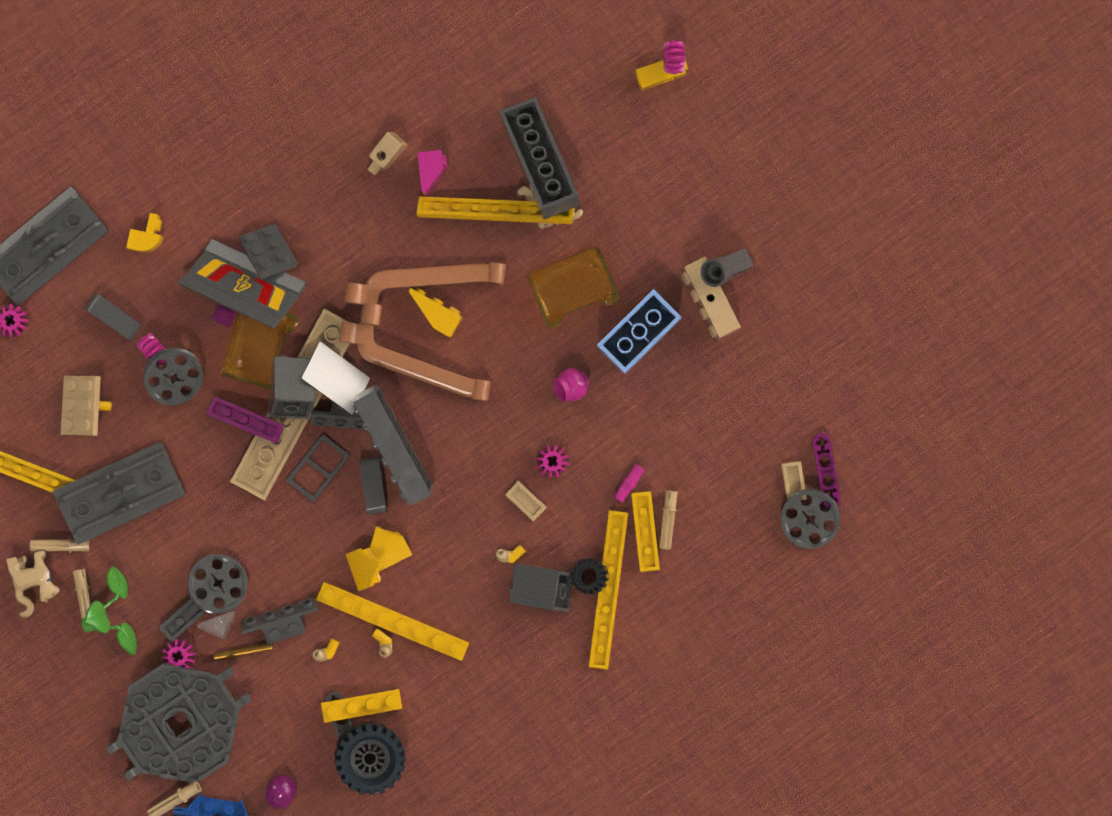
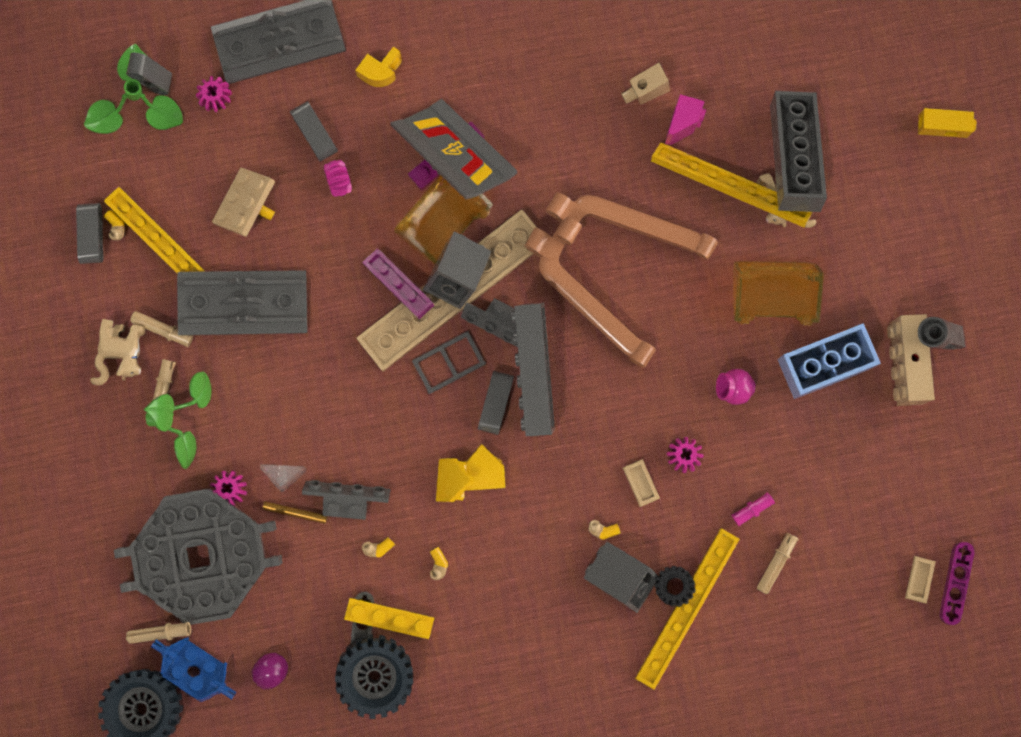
camera: 20 degrees right, 5 degrees down
dark grey wedge [143,348,203,405] -> none
dark grey plate [159,589,217,642] -> none
dark grey wedge [188,554,248,614] -> none
dark grey plate [238,224,297,279] -> none
white sticker [302,342,370,415] -> none
yellow plate [316,582,469,661] -> none
yellow slope [409,287,463,339] -> none
yellow plate [631,491,660,572] -> none
dark pink gear [663,40,685,74] -> none
dark grey wedge [781,489,840,549] -> none

